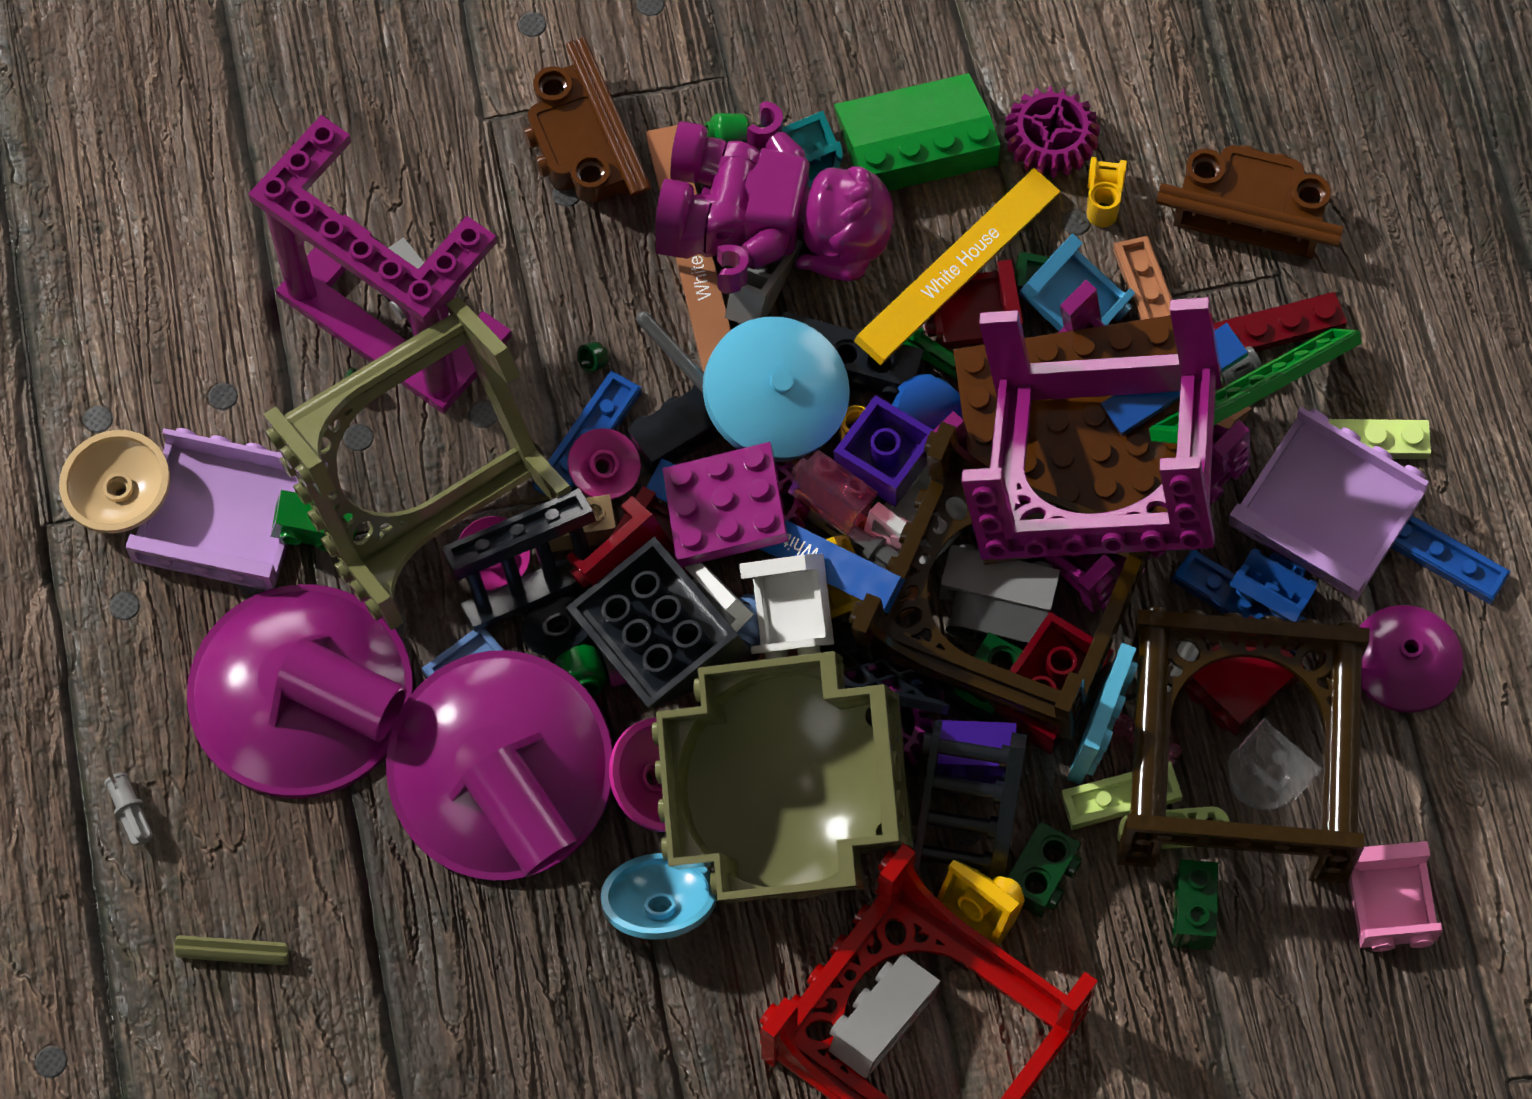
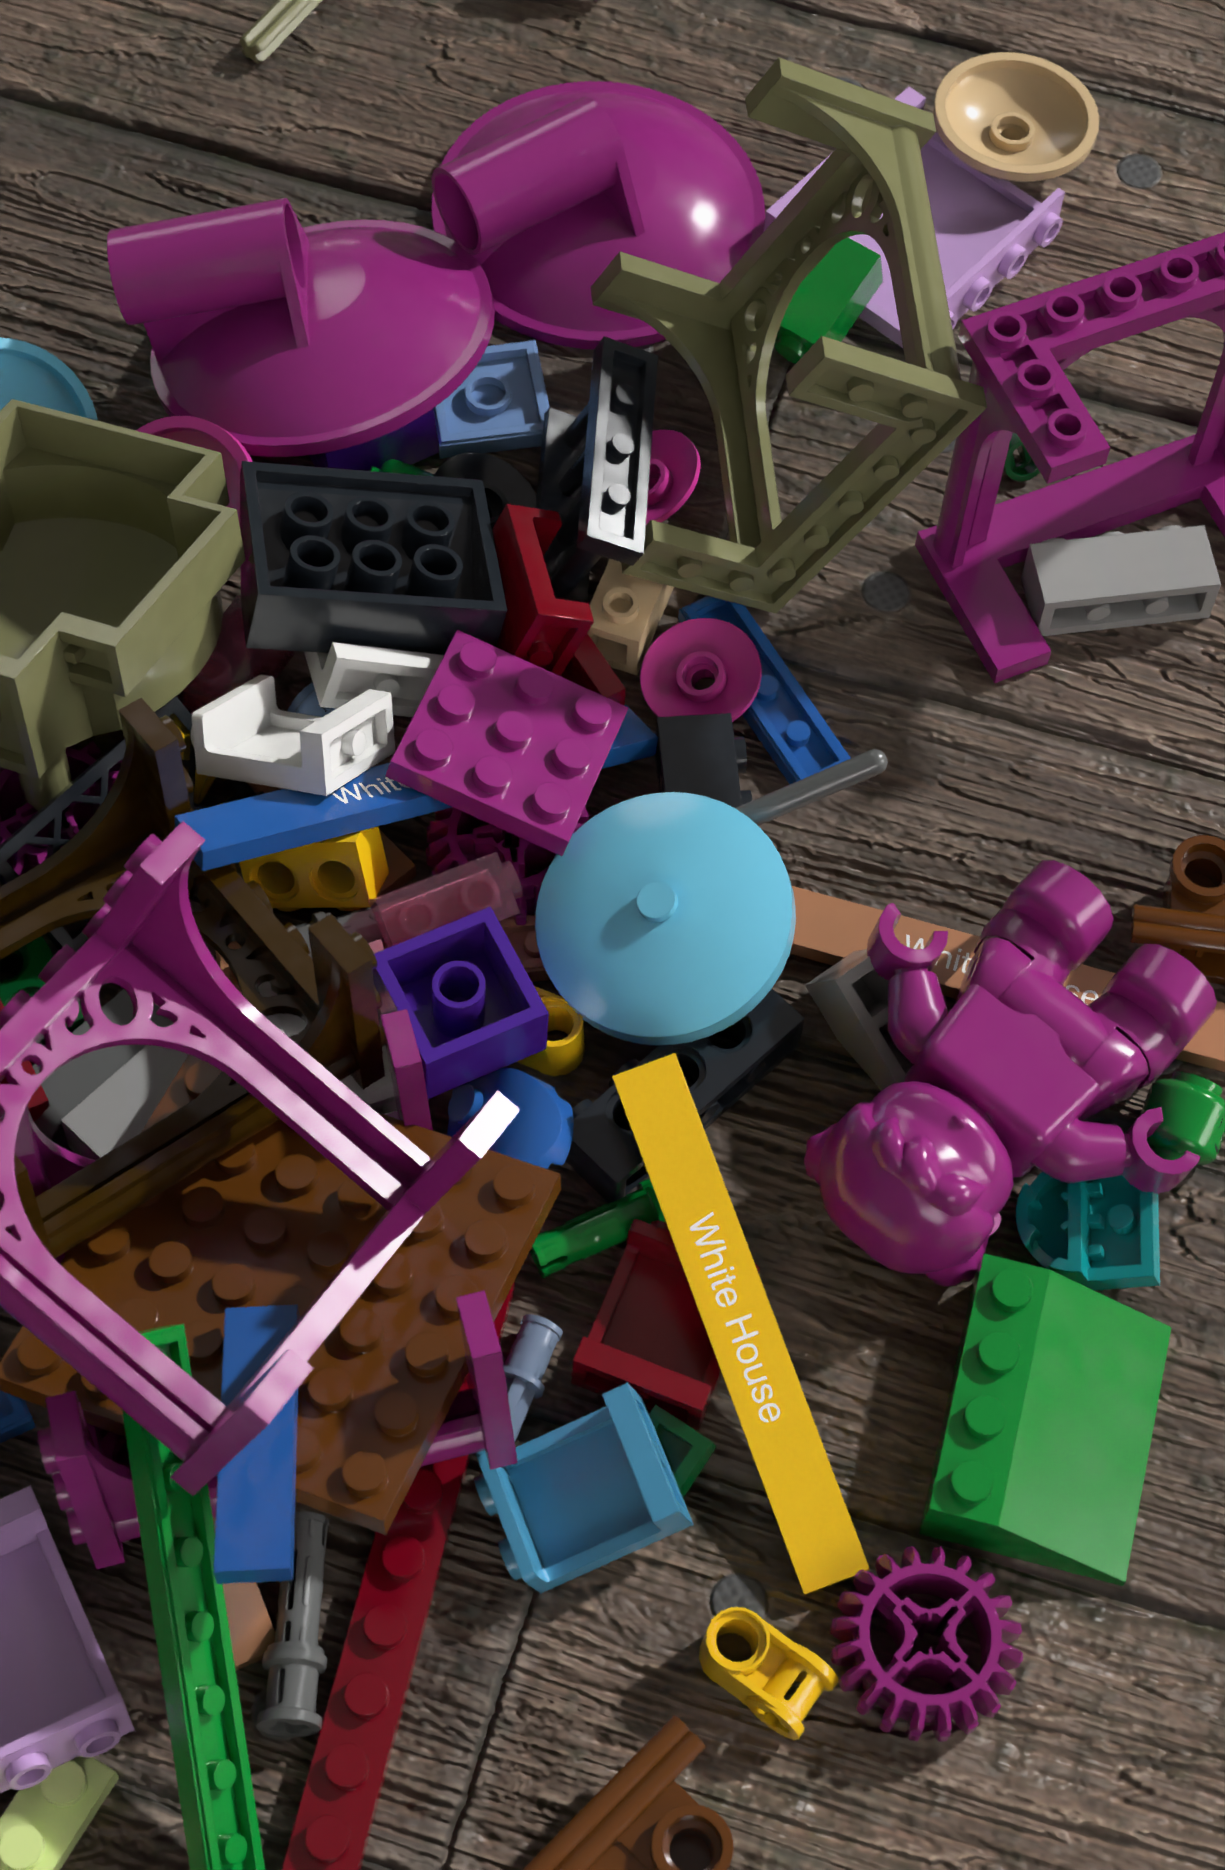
camera: 115 degrees right, 5 degrees down
dark green hinge [577,342,609,373] -> none
nougat tile [1113,236,1172,320] -> none

